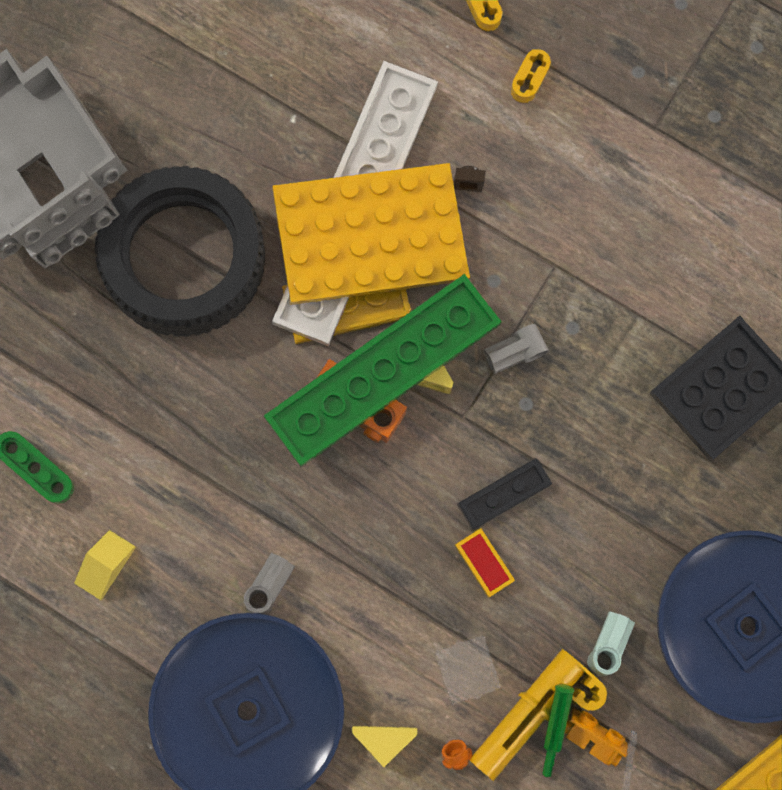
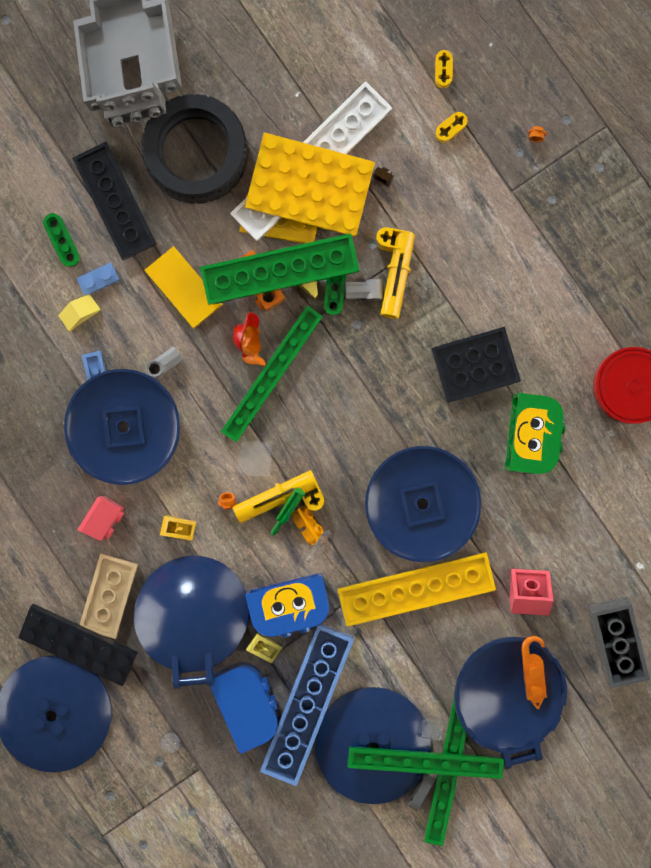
camera: 30 degrees right, 10 degrees up
light yellow slope [352,726,417,767] -> none
red tile [454,528,515,598] -> none
black tile [457,458,552,531] -> none
light aqua piece [587,611,635,677] -> none
none -> black plate [72,142,157,261]
none -> medium blue plate [76,262,120,296]
none -> medium blue plate [81,351,106,380]
none -> yellow tile [145,246,223,329]
none -> green plate [221,306,323,443]
none -> orange hair [233,312,266,367]
none -> green plate [324,275,346,316]
none -> yellow piece [376,227,415,319]
none -> orange plate [528,126,547,142]

